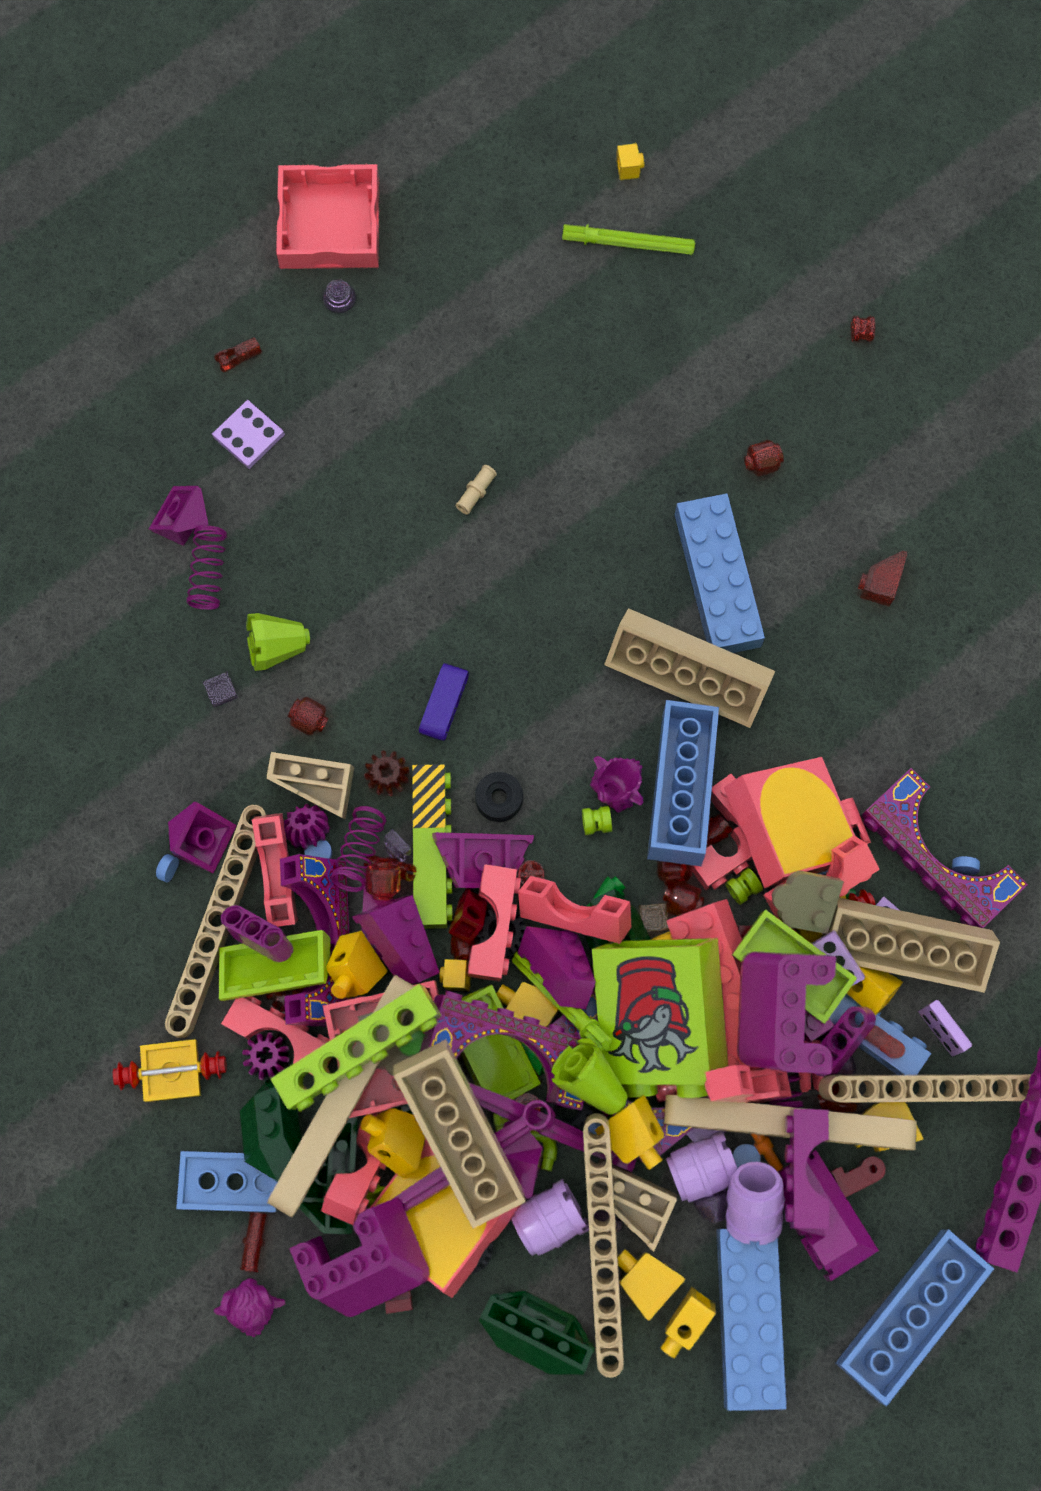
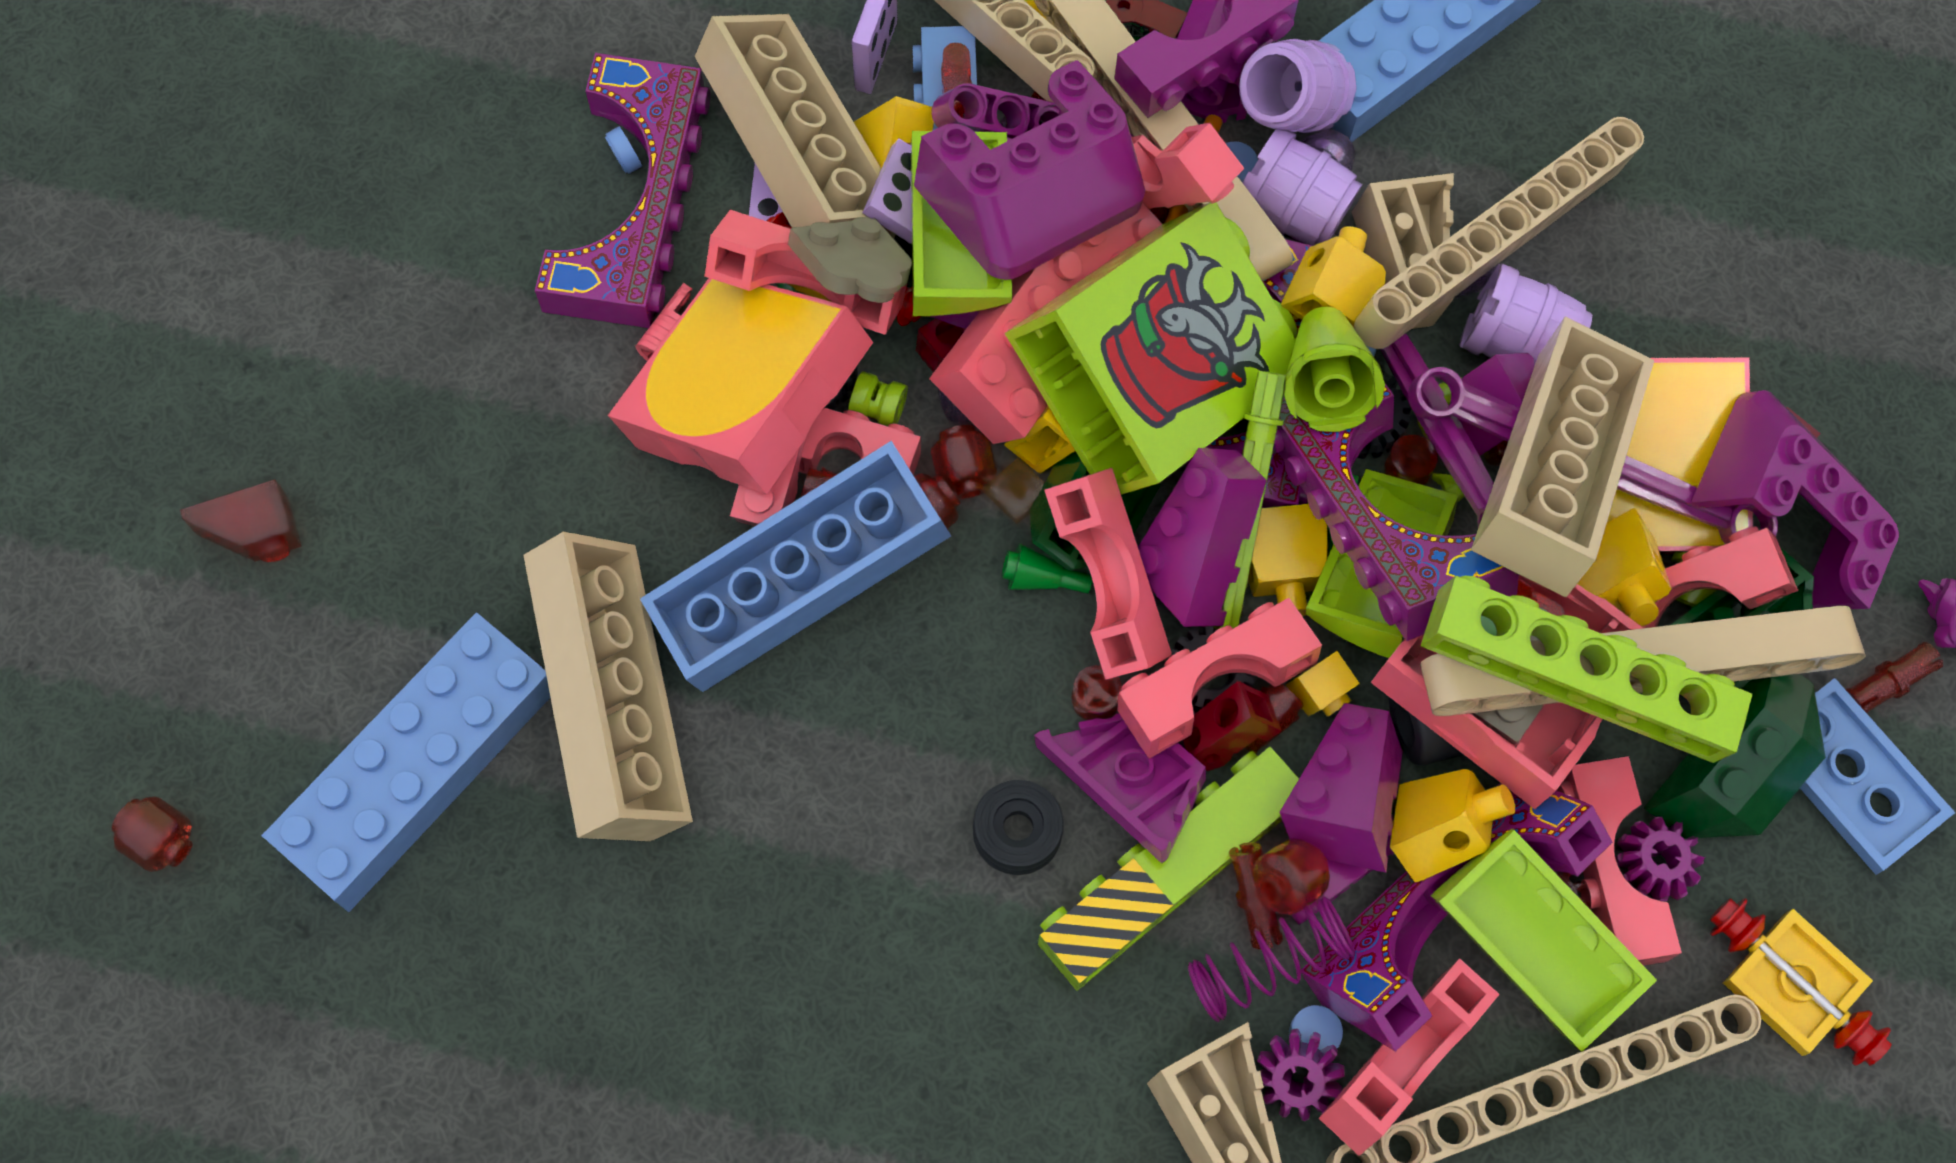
camera: 130 degrees left, 5 degrees down
magenta beam [221,905,293,962] -> none
clear red gear [364,750,410,796] -> none
clear purple plate [384,829,411,864] -> none
dark purple beam [419,663,469,741] -> none
dark green wedge [479,1291,595,1375] -> none
lime wheel [582,805,612,835] -> none
magenta hair [589,756,643,813] -> none
yellow torso [618,1249,685,1321] -> none
yellow torso [661,1287,716,1358] -> none

